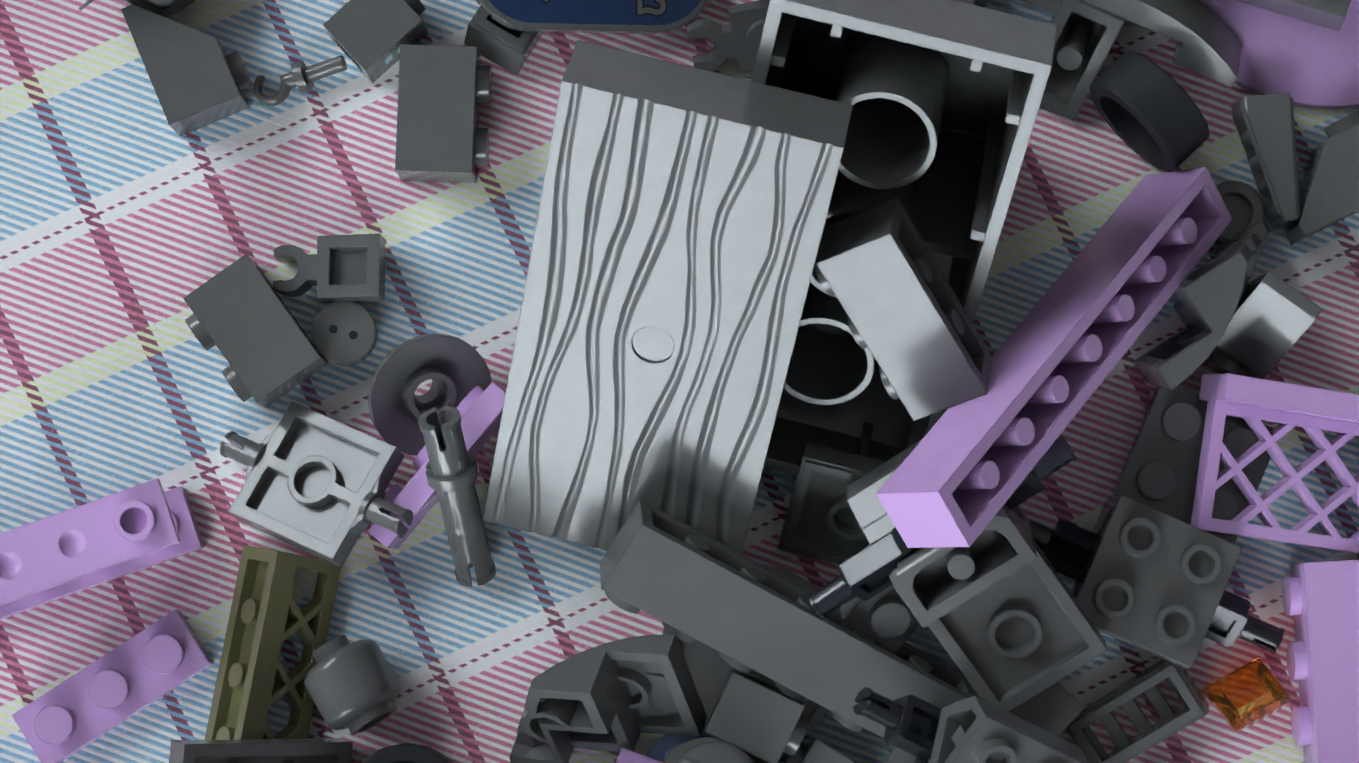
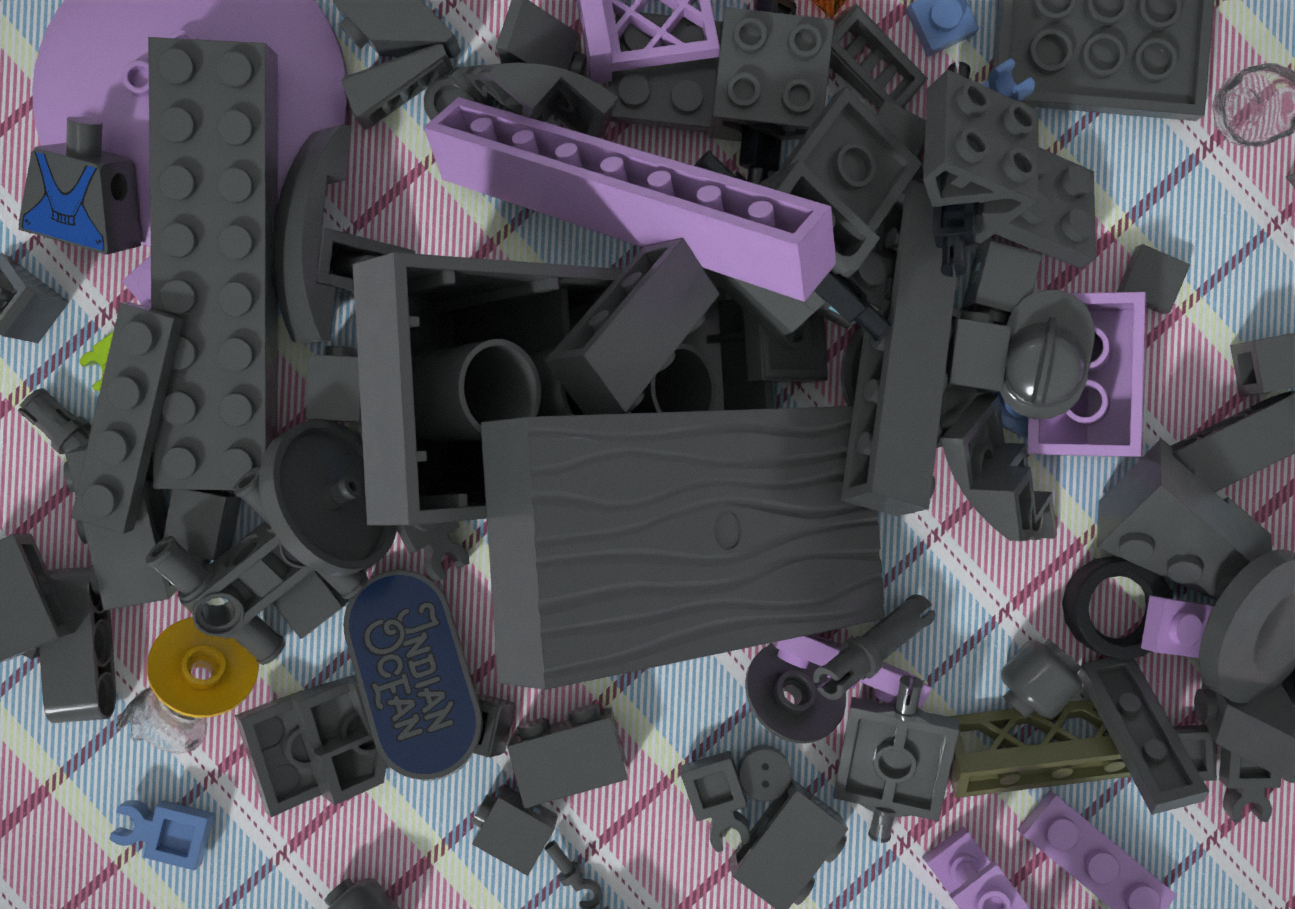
camera: 105 degrees left, 5 degrees up
black tyre [1089,51,1209,172] -> none

